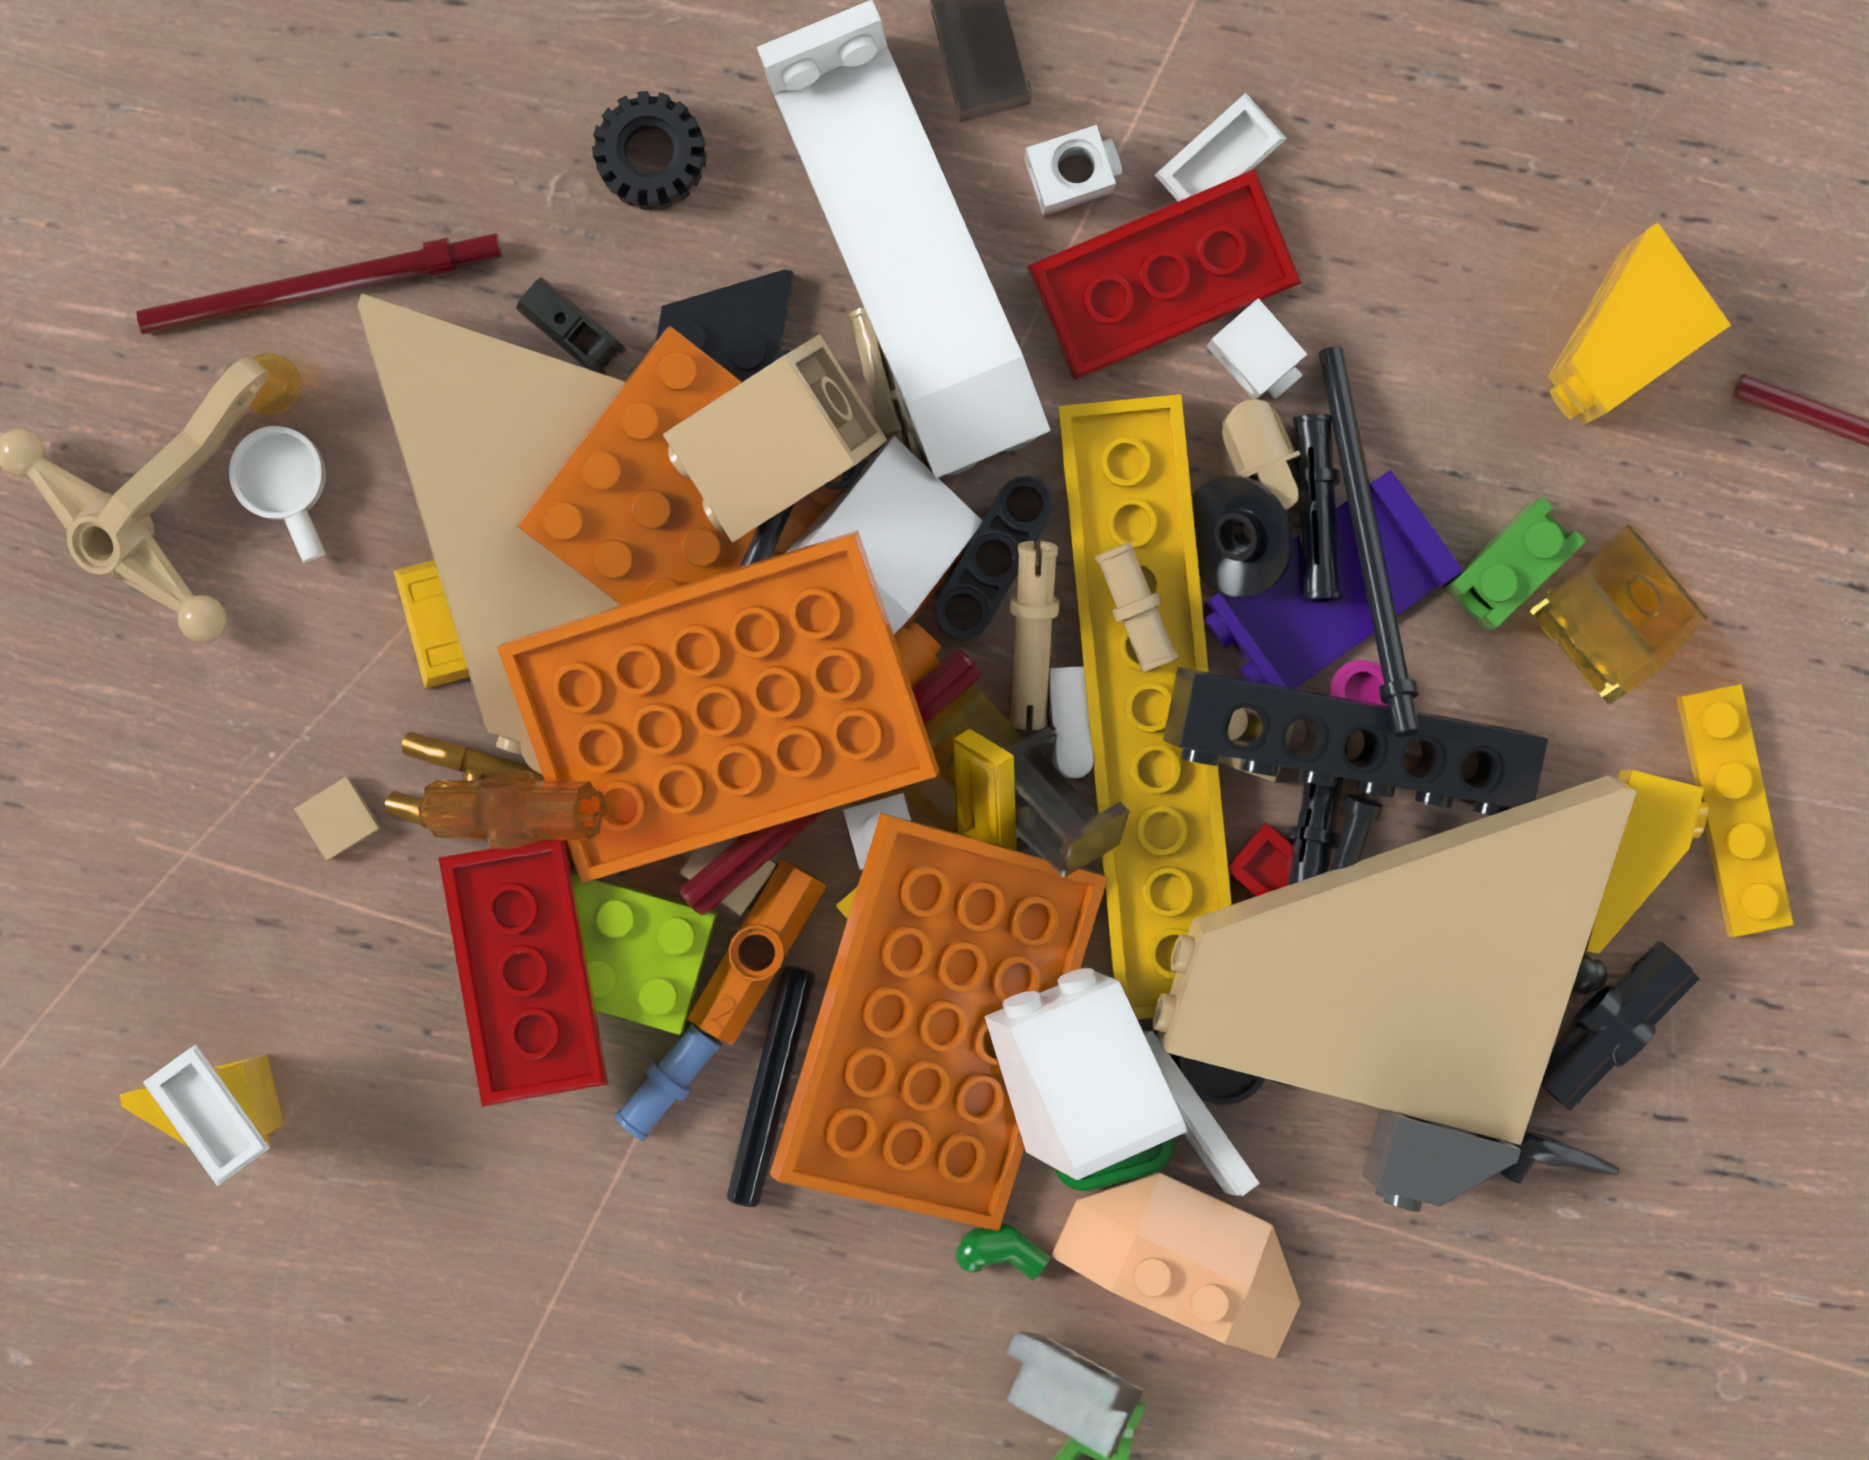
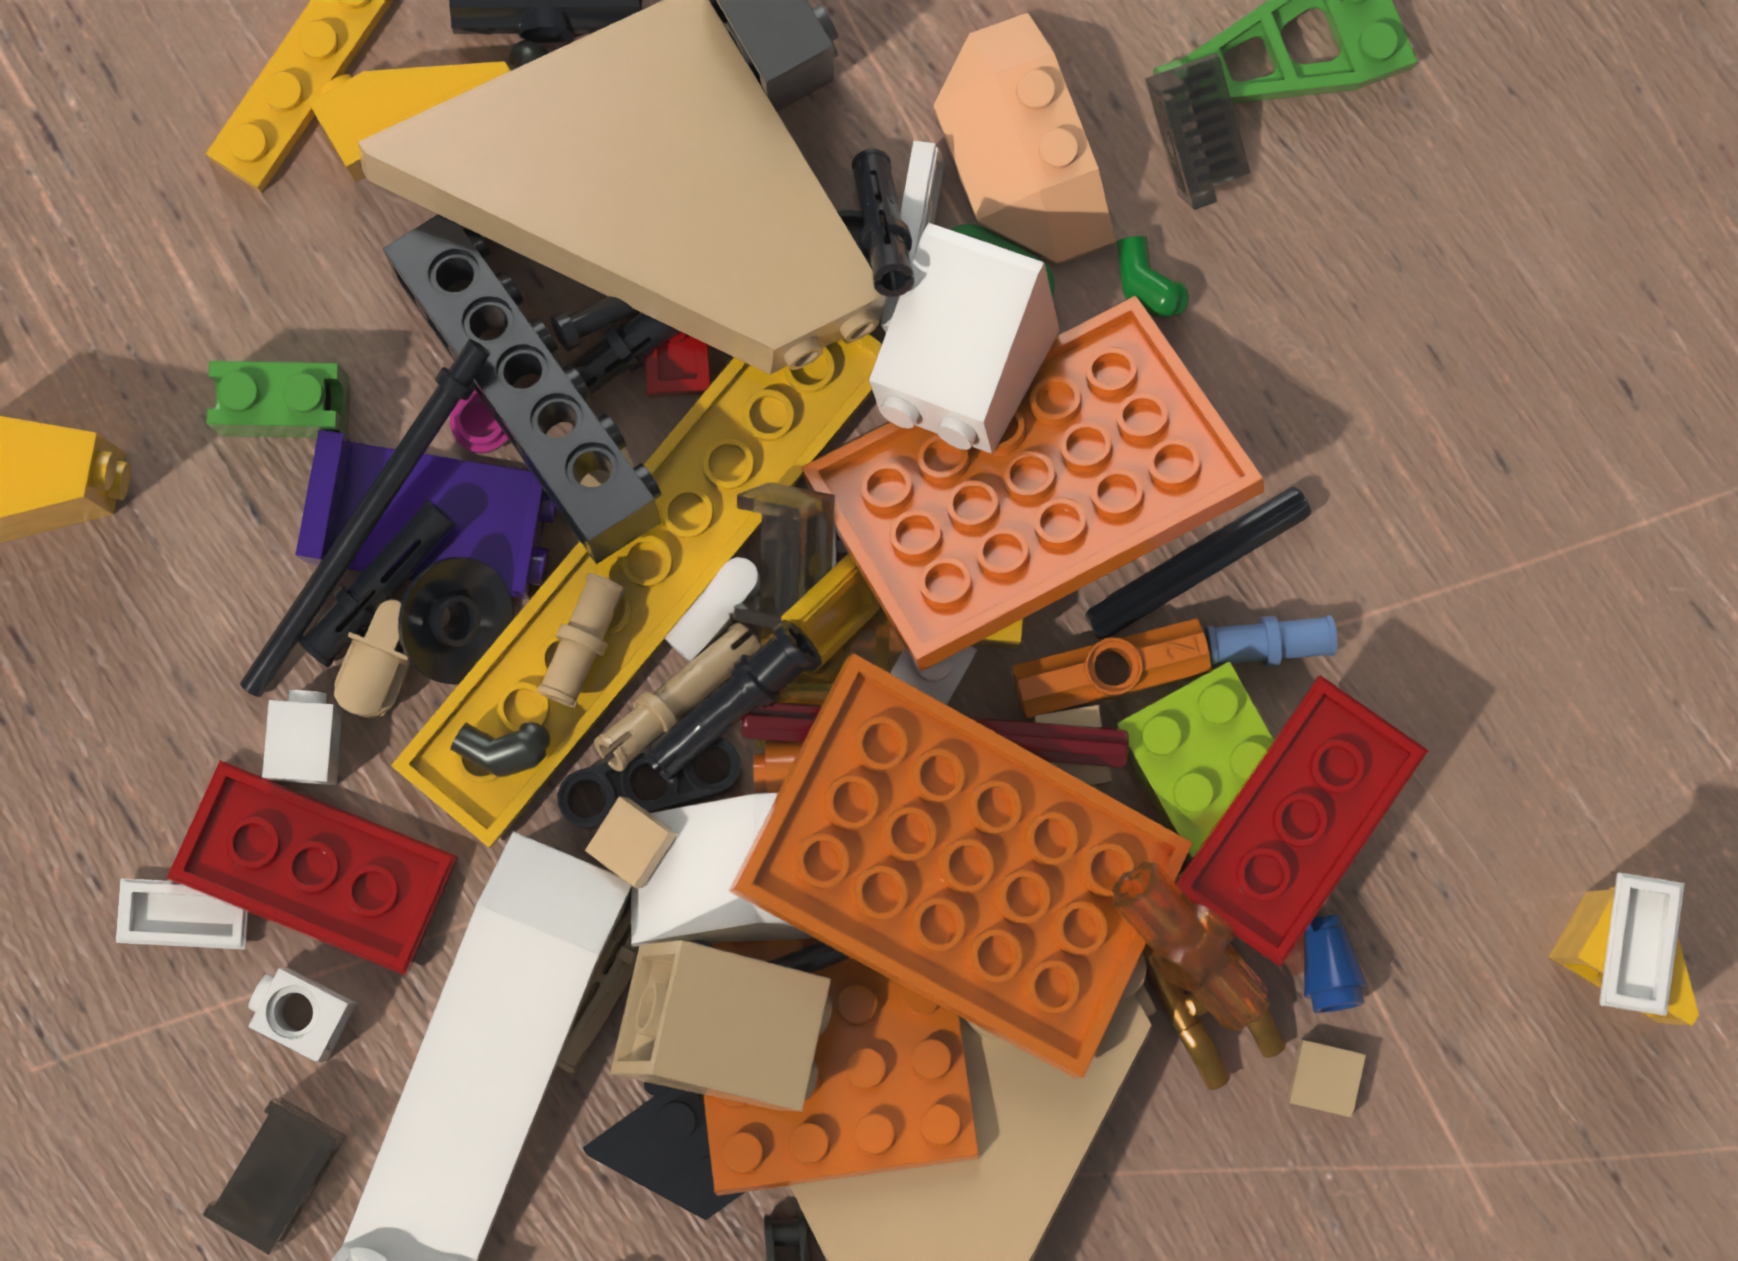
camera: 135 degrees left, 5 degrees down
yellow tile [393,560,470,689] -> none
clear yellow slope [1530,523,1708,705] -> none
none -> pearl dark grey arm [450,722,551,777]
none -> tan tile [585,796,677,888]
none -> black pin [644,620,822,780]
none -> black pin [851,149,914,297]
none -> blue cone [1303,915,1368,1013]

